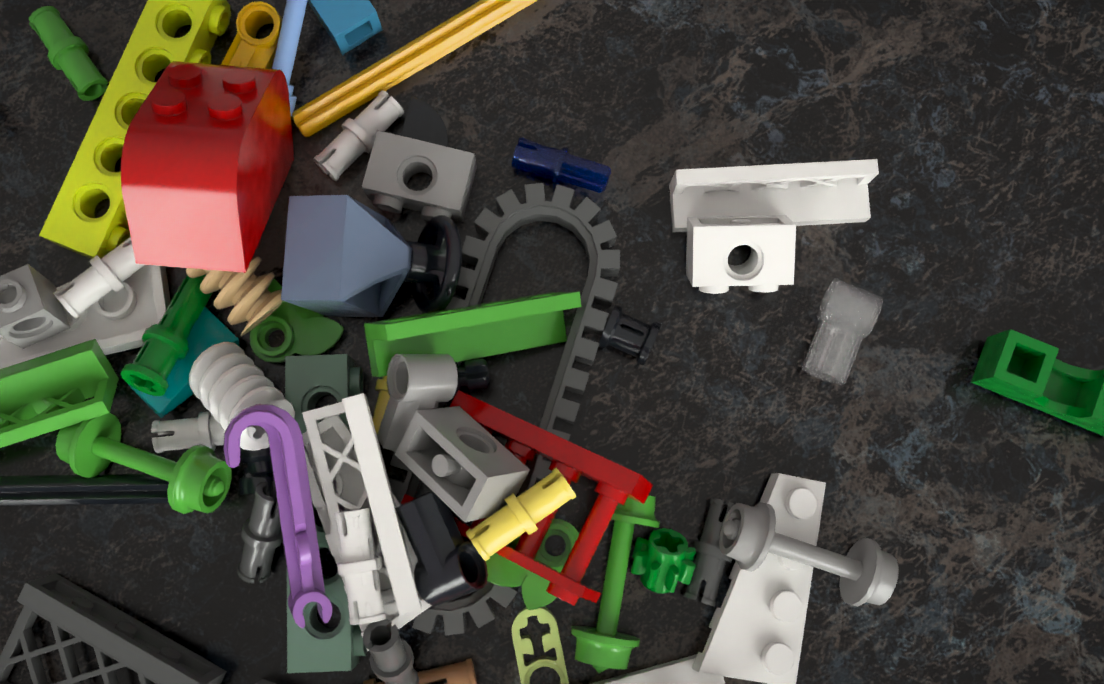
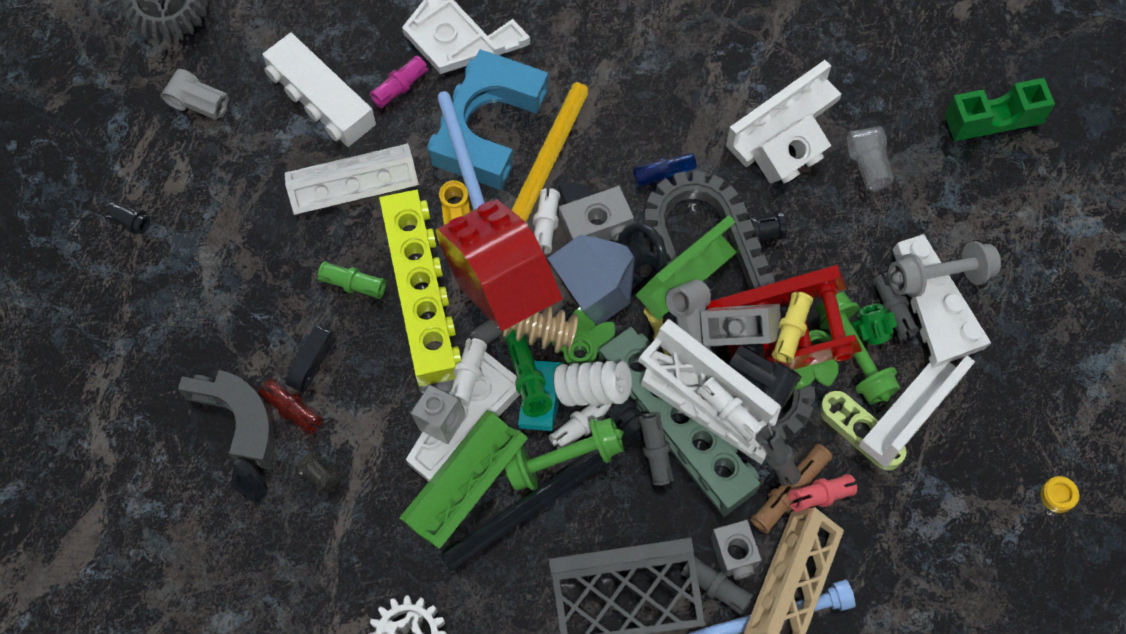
camera: 30 degrees left, 15 degrees down
medium lavender piece [223,404,332,628] -> none

